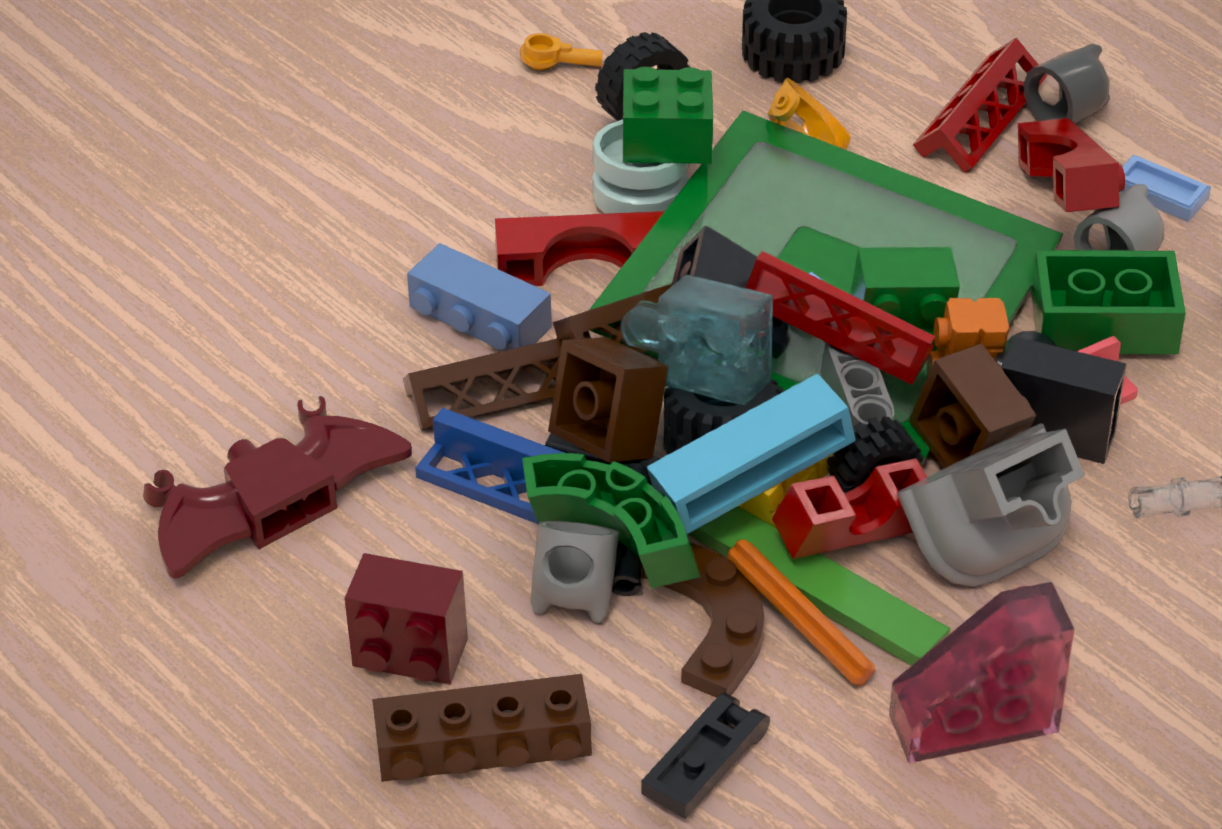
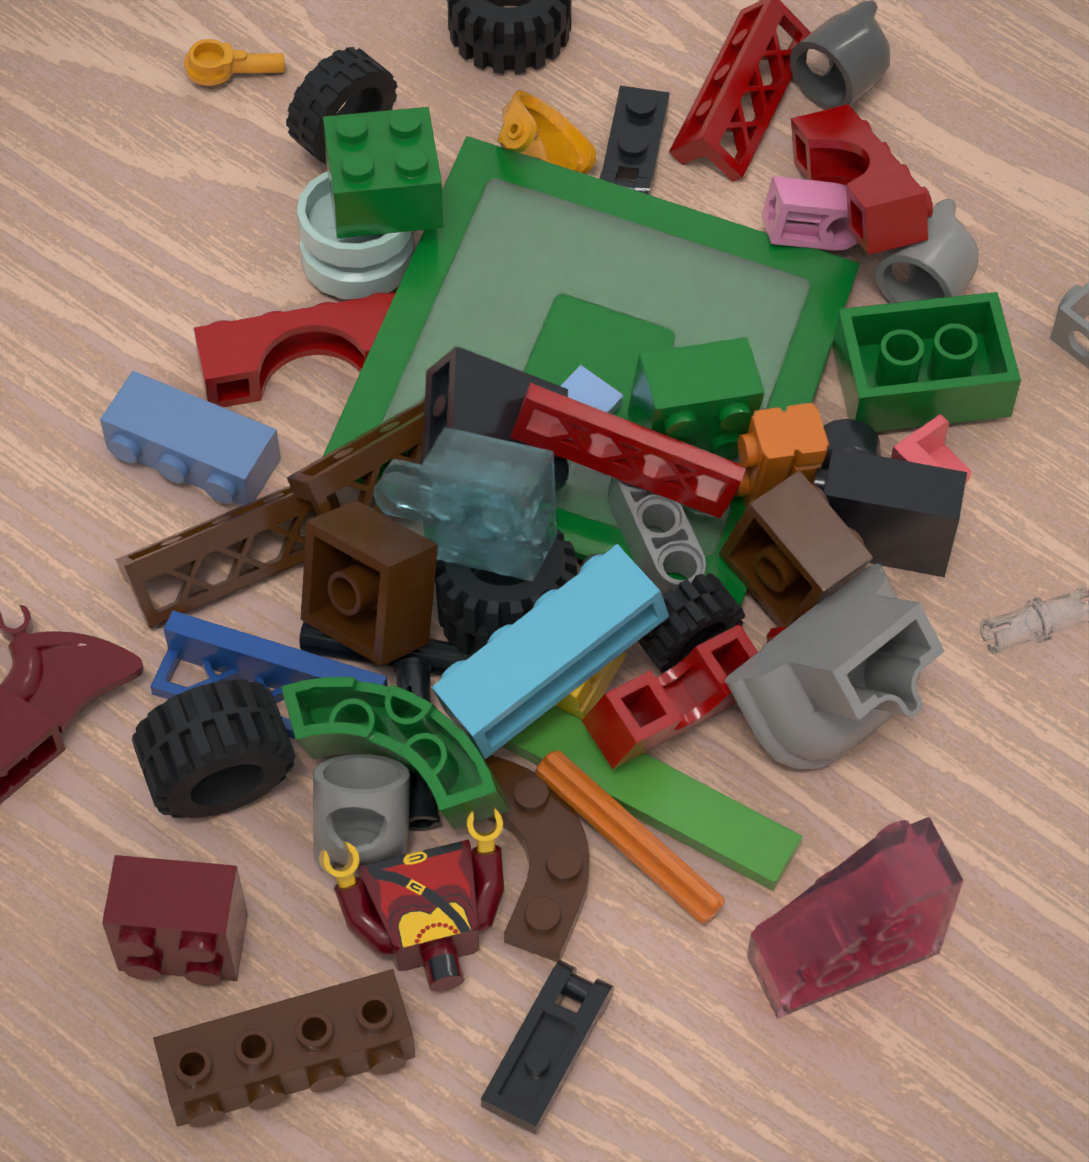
camera: 10 degrees left, 15 degrees up
light blue tile [1119,155,1211,222] -> none
none -> black tyre [132,679,296,819]
none -> torso [319,807,505,992]
none -> black plate [599,85,670,195]
none -> bright pink piece [761,176,858,251]

